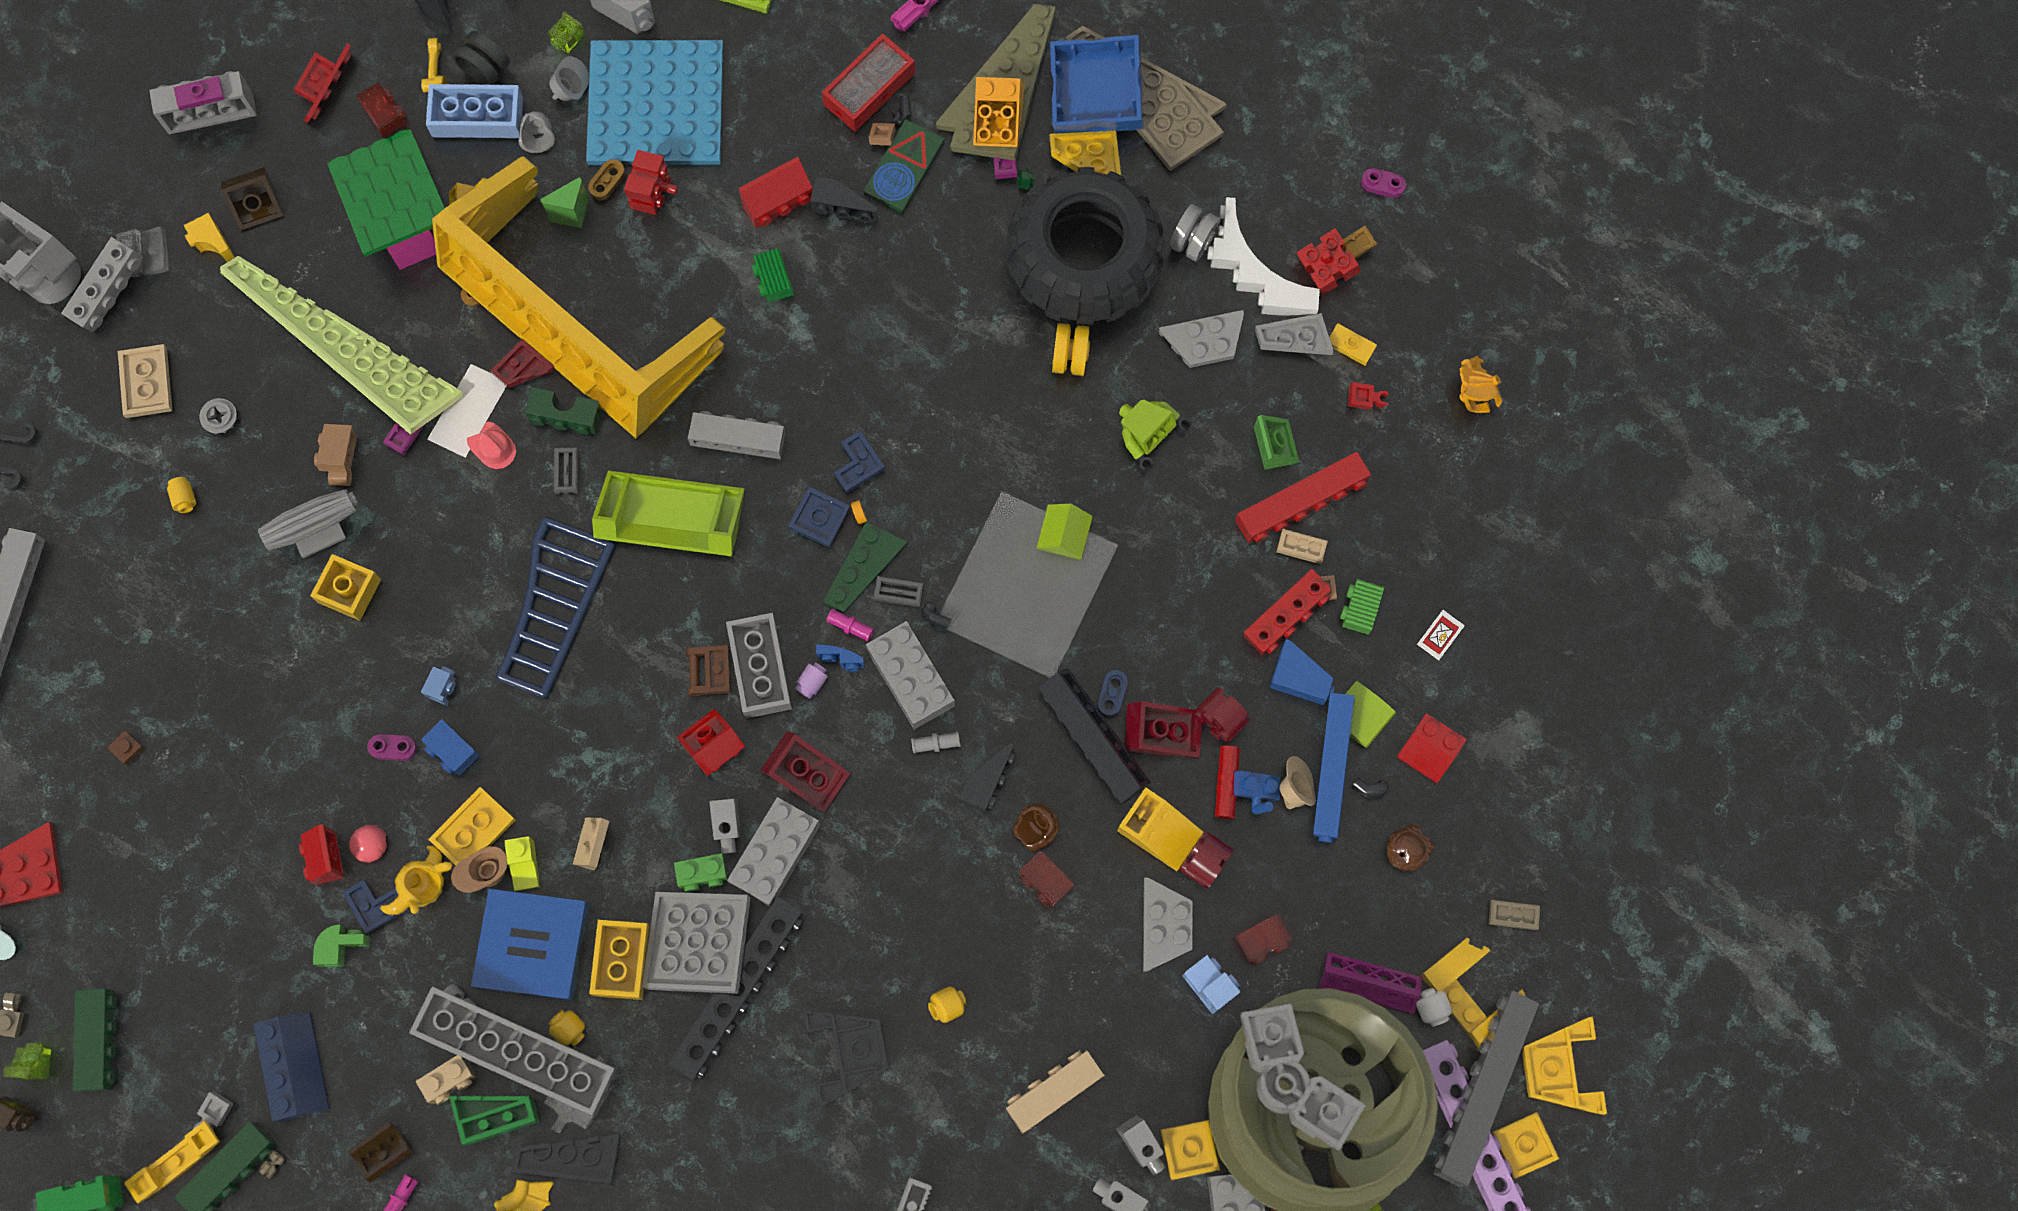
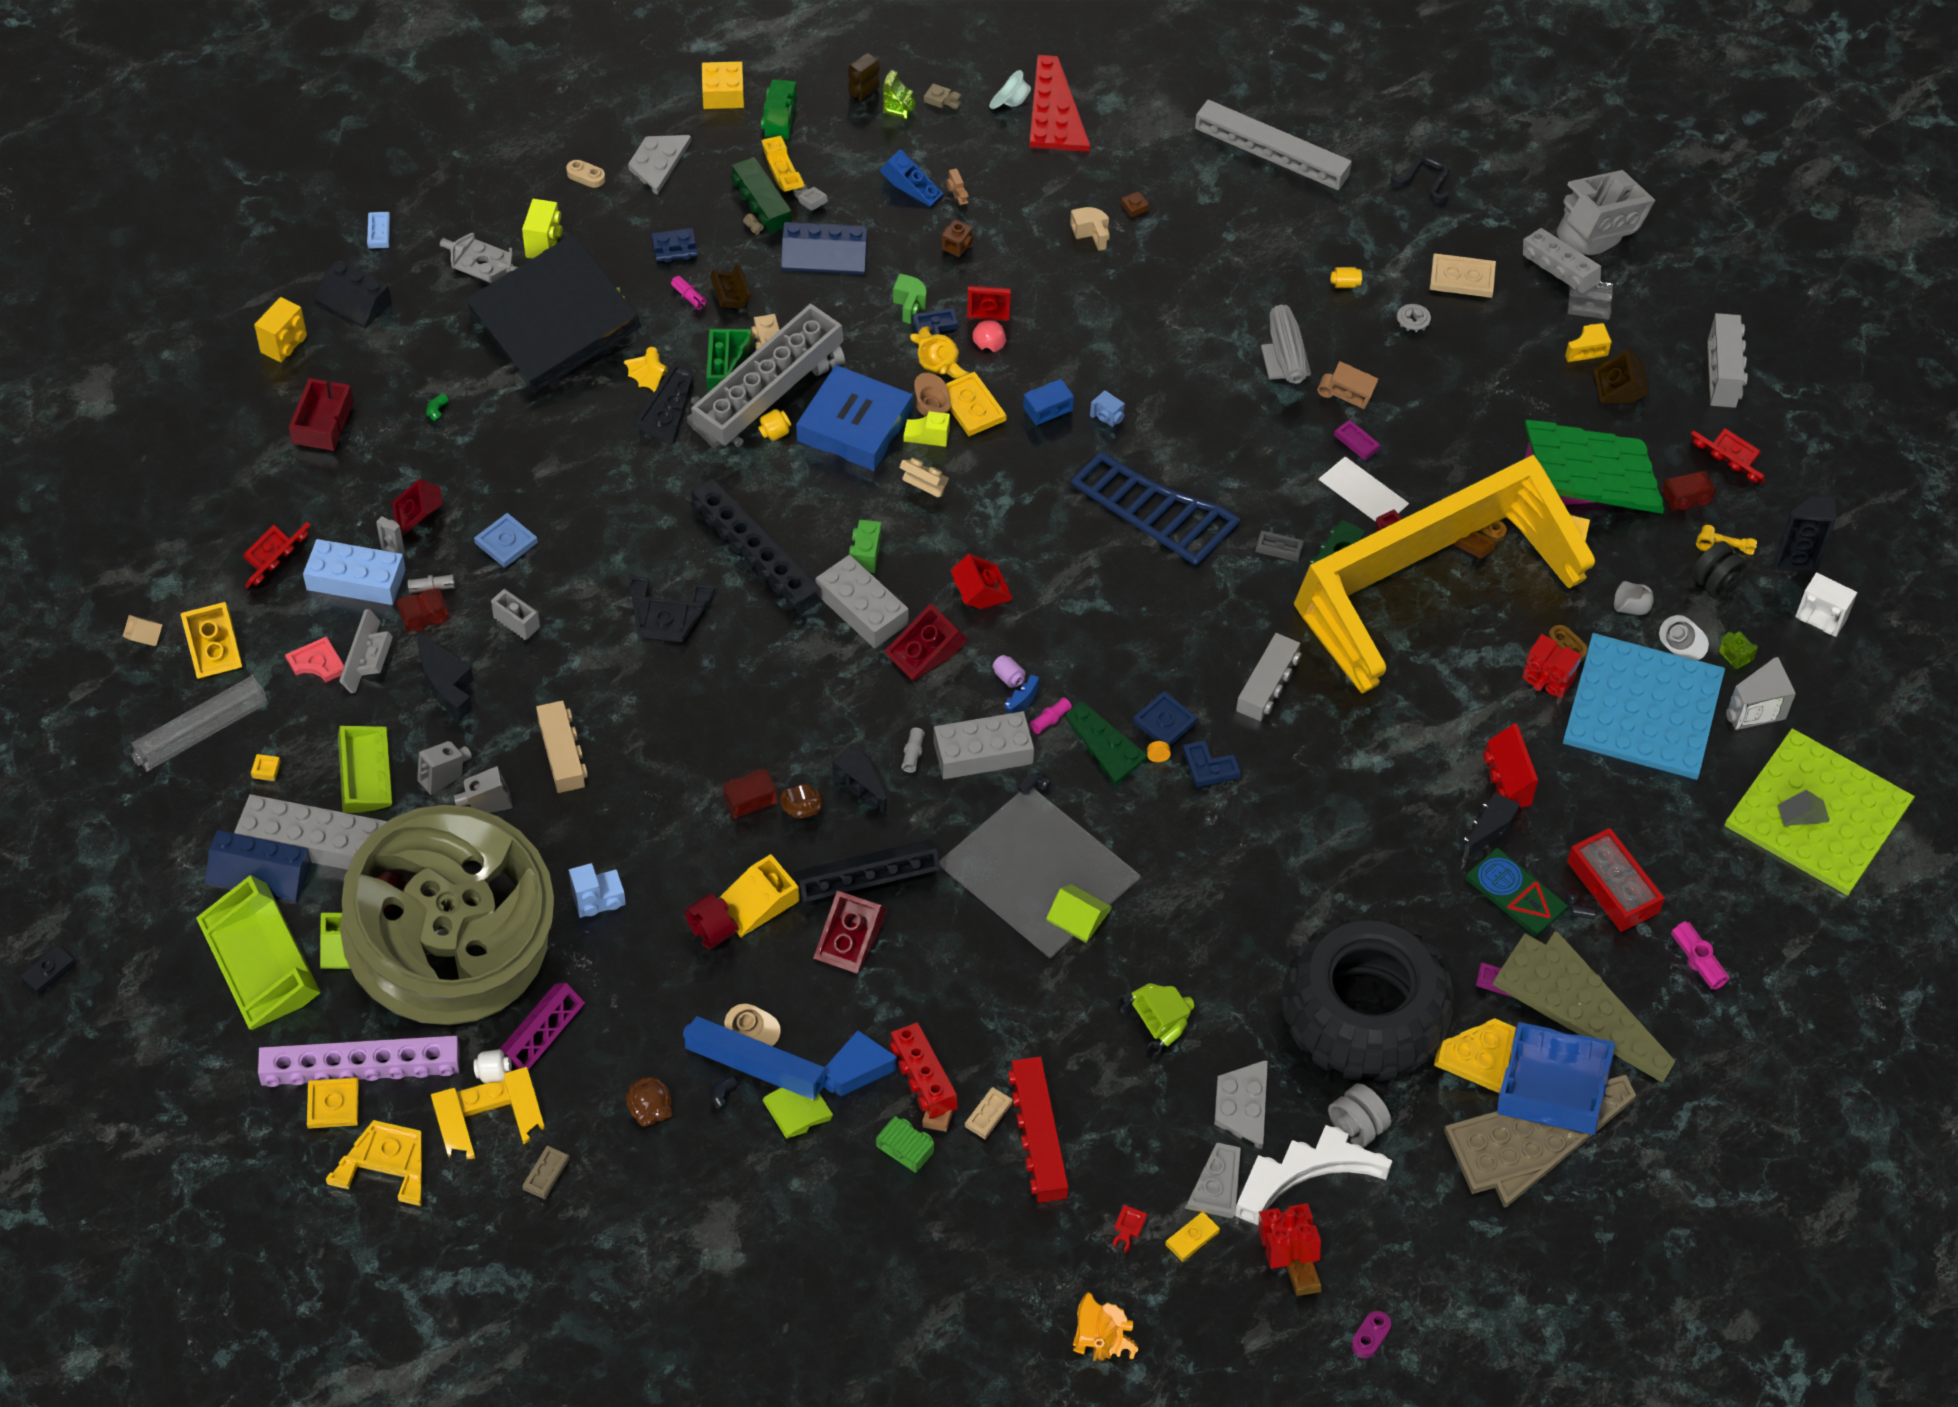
camera: 110 degrees right, 20 degrees down
dark green brick [73,989,117,1092] -> none
magenta plate [173,76,225,111] -> none
yellowish green wing [220,256,463,434] -> none
yellow brick [310,554,381,621] -> none
magenta plate [367,734,417,761] -> none
light blue brick [426,84,523,138] -> none
coral piece [467,422,516,469] -> none
bright green slope [540,177,589,228] -> none
yellow brick [590,920,651,1000] -> none
lime slope [592,471,745,556] -> none
light grey plate [642,892,751,994] -> none
reddish brown plate [686,645,731,696] -> none
light grey torso [710,799,741,854] -> none
light grey brick [726,613,792,719] -> none
green brick [751,248,793,303] -> none
medium nougat plate [869,123,896,145] -> none
dark grey tile [874,576,923,607] -> none
yellow head [928,986,966,1023] -> none
light orange slope [973,77,1024,147] -> none
dark green plate [1017,168,1035,190] -> none
yellow wheel [1052,323,1090,376] -> none
dark blue plate [1097,670,1128,717] -> none
light grey wing [1143,878,1192,972] -> none
dark red brick [1194,687,1251,742] -> none
red axle [1215,746,1240,820] -> none
blue plate [1234,771,1280,814] -> none
clear red brick [1234,914,1292,965] -> none
light grey plate [1240,1004,1366,1150] -> none
bright green slope [1254,415,1299,470] -> none
red slope [1397,713,1467,783] -> none
sticker [1417,610,1465,660] -> none
dark grey brick [1434,990,1539,1187] -> none
none -> blue slope [879,149,943,206]
none -> reddish brown brick [942,220,974,257]
none -> medium nougat plate [946,168,968,205]
none -> tan brick [1070,207,1109,251]

